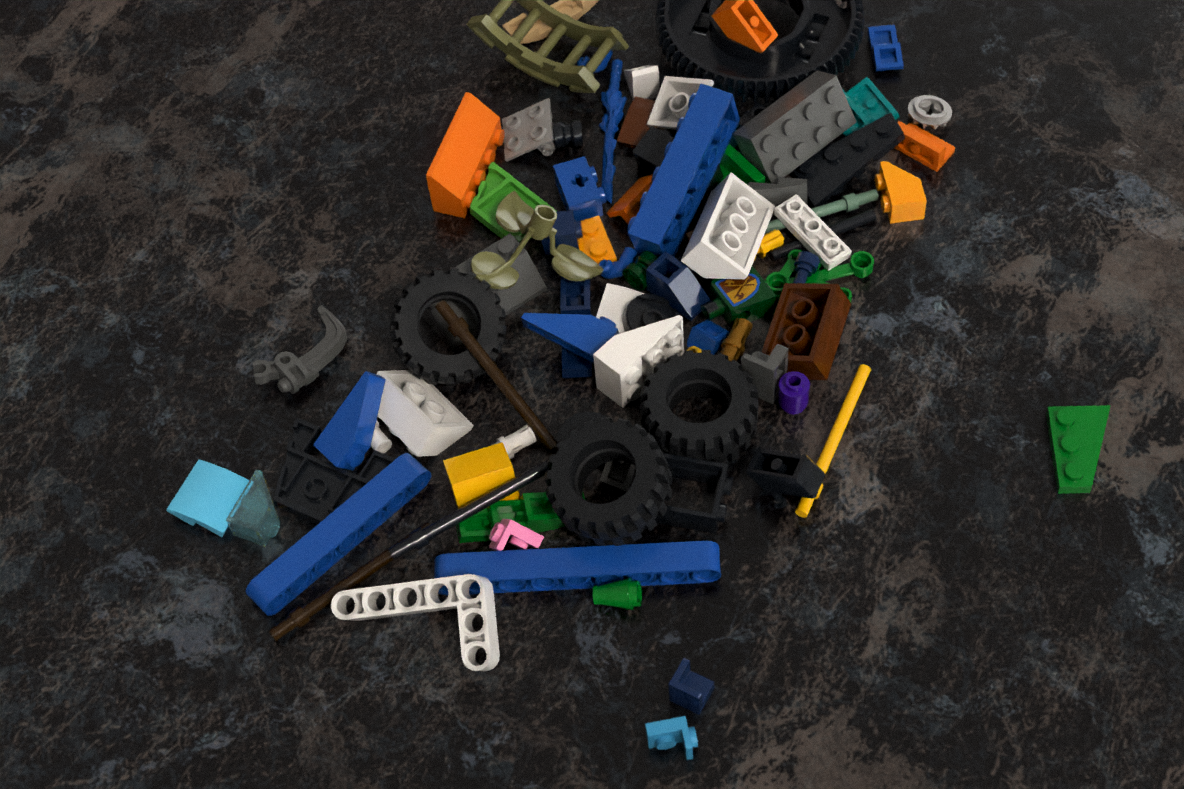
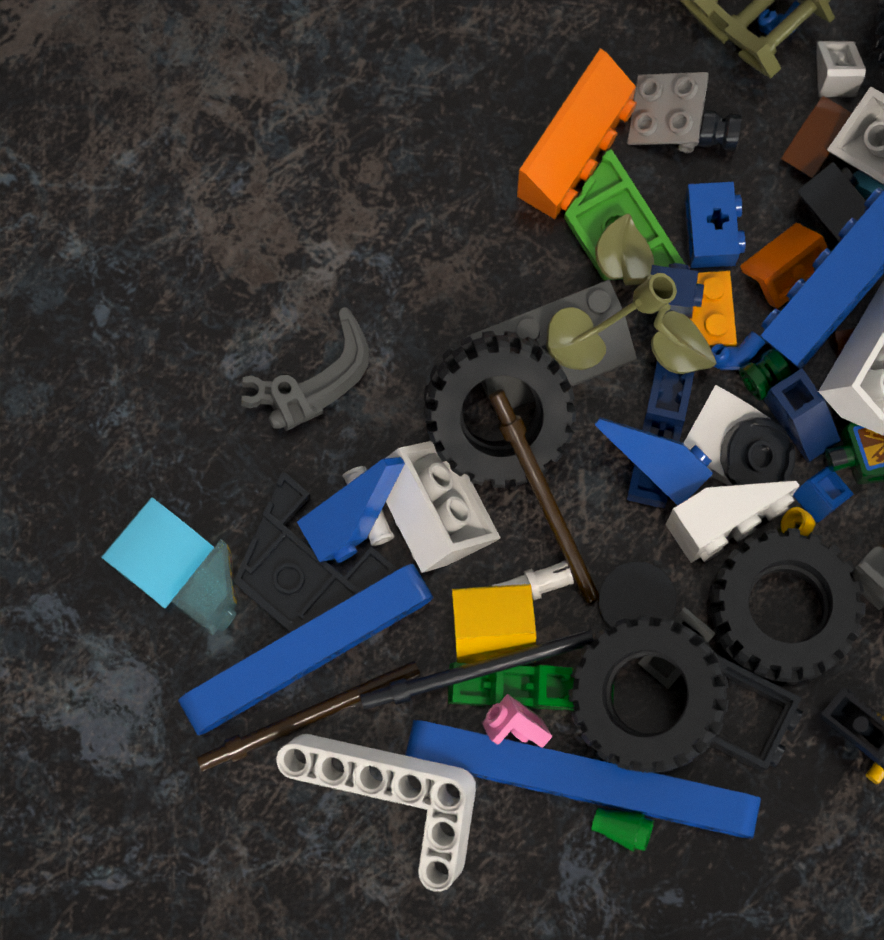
camera: 10 degrees right, 20 degrees up
blue sword [599,59,627,204] -> none
pearl gold pin [721,318,753,362] -> none

